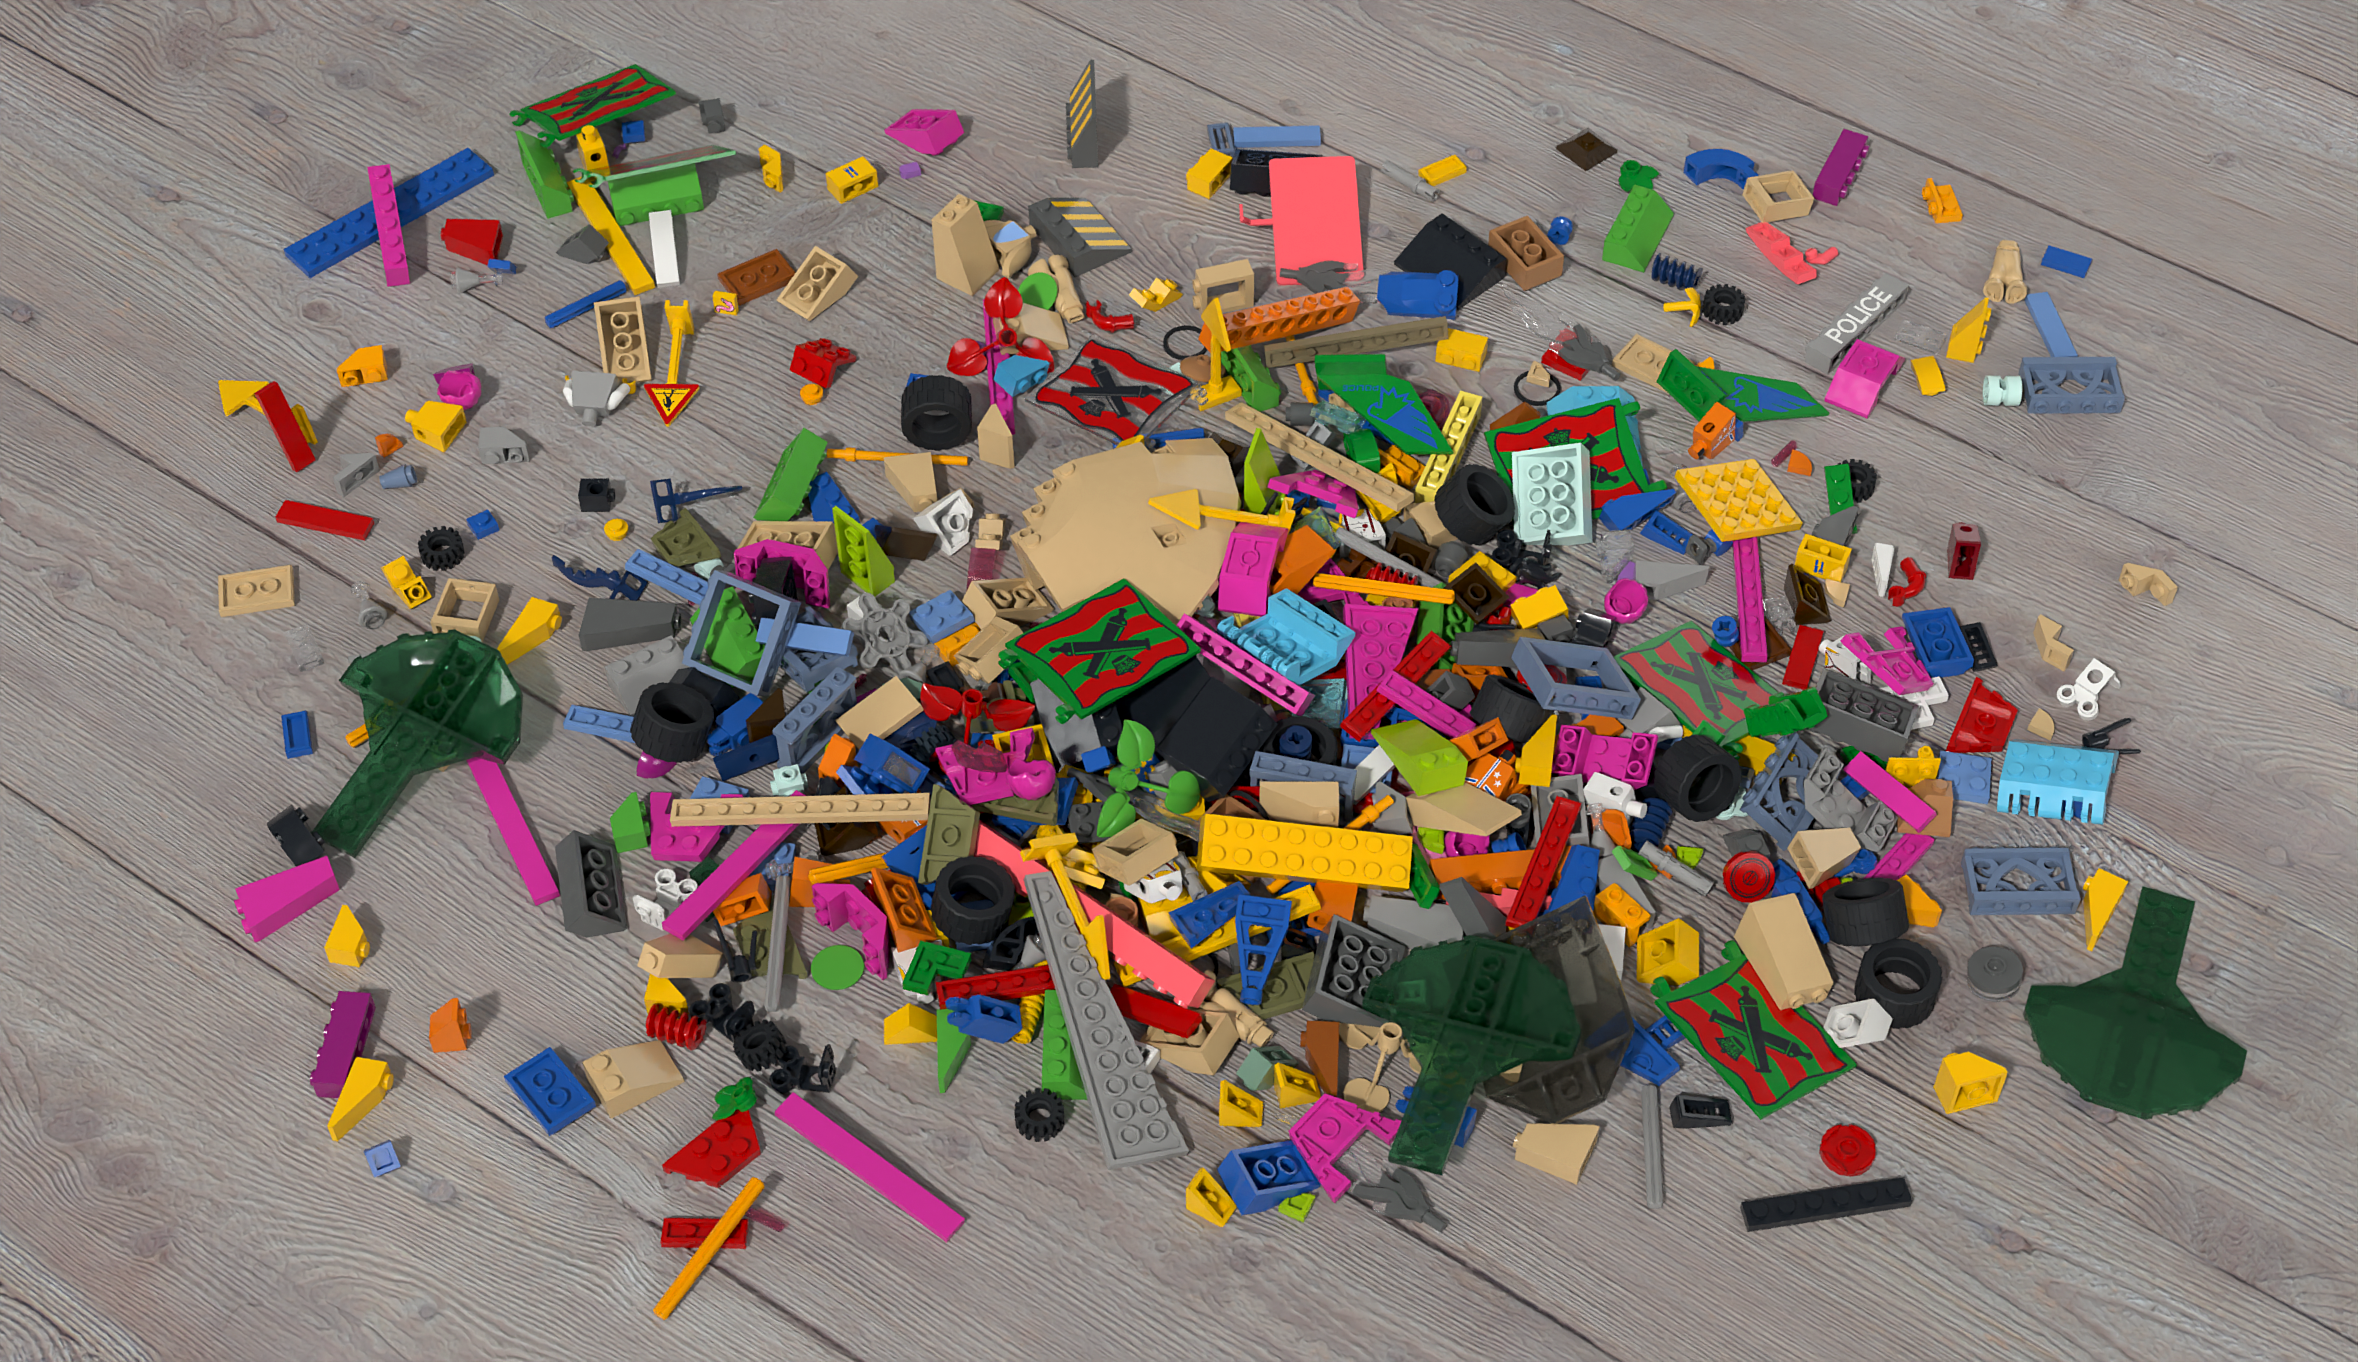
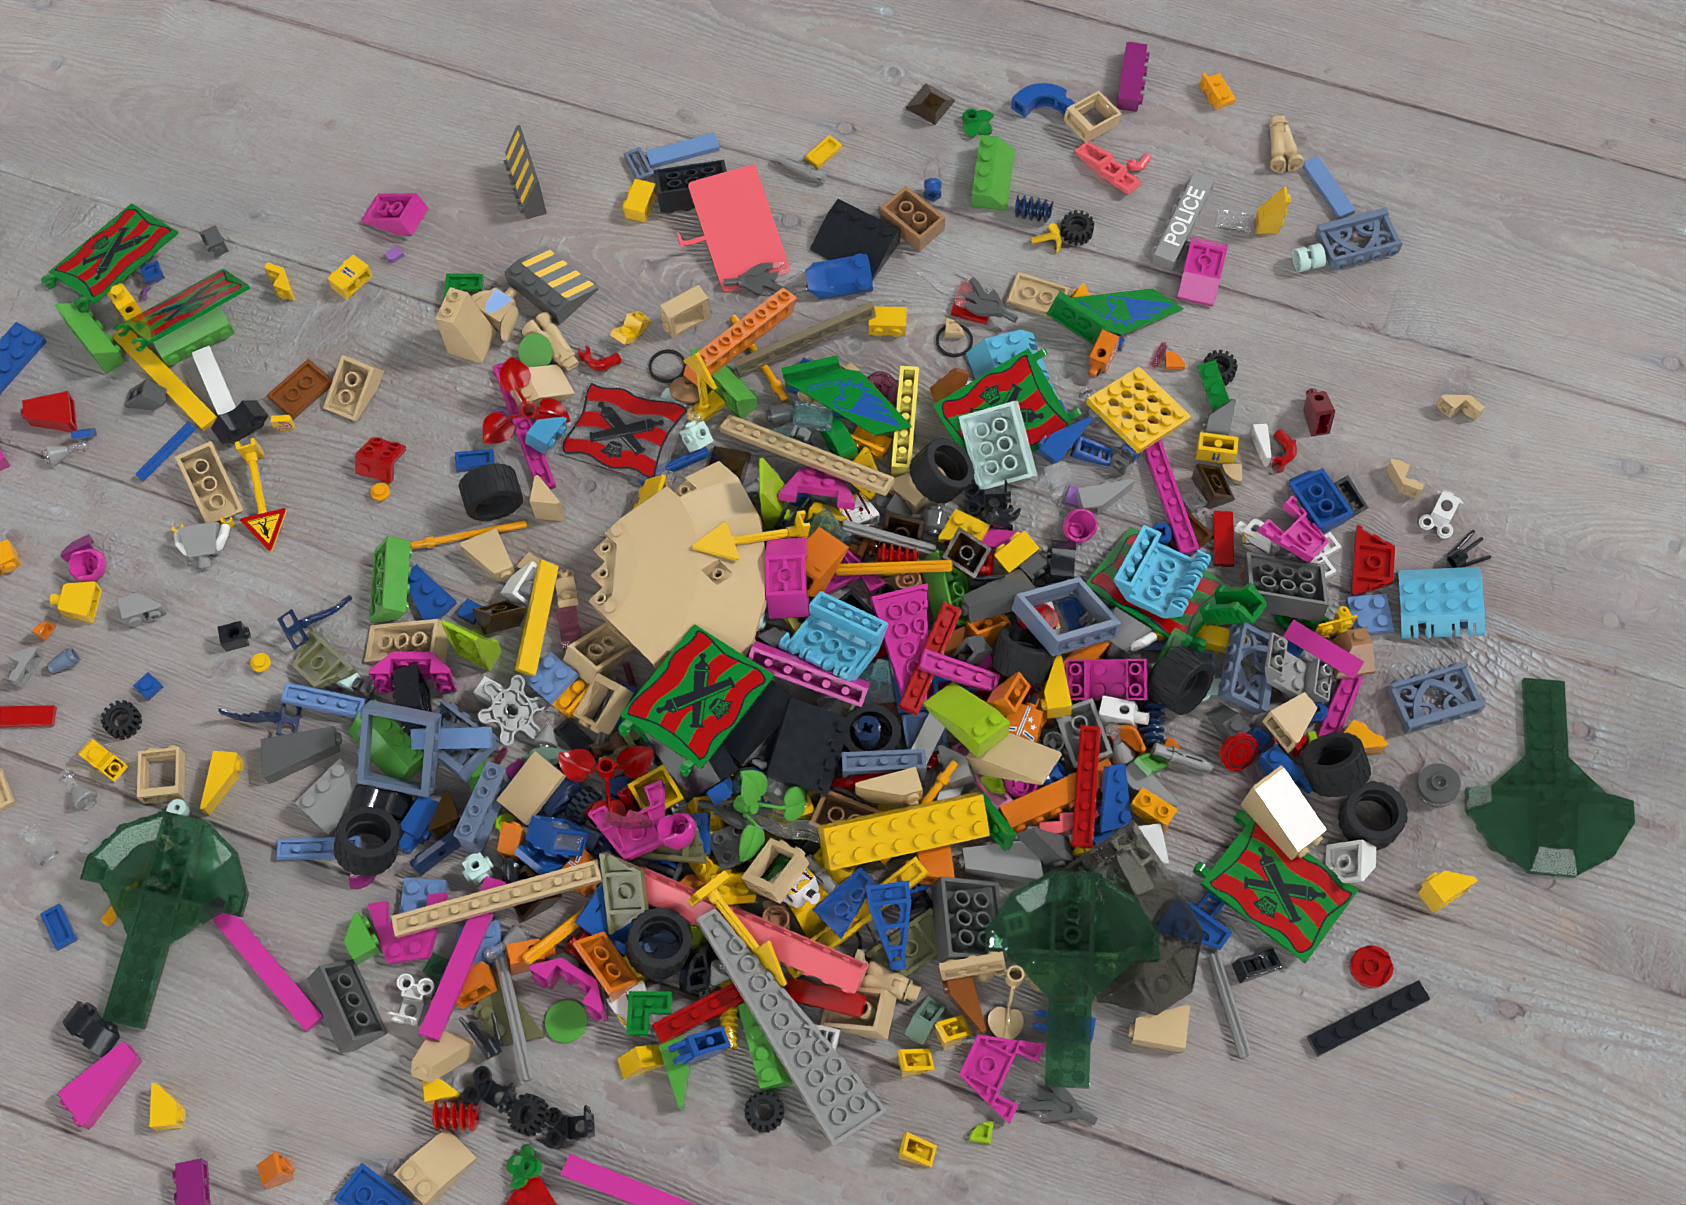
camera: 15 degrees left, 15 degrees up
blue slope [1217,1140,1321,1215] -> none
yellow slope [1636,918,1699,986] -> none
lime tile [1676,846,1703,869] -> none
yellow slope [1910,356,1945,396] -> none
tan tile [2027,708,2054,741] -> none
blue tile [2041,245,2092,278] -> none
yellow slope [2083,868,2128,952] -> none
none -> black brick [211,400,269,444]
none -> yellow tile [515,560,559,677]
none -> light aqua brick [680,420,713,452]
none -> tan plate [939,952,1006,981]
none -> medium azure slope [1114,525,1211,618]

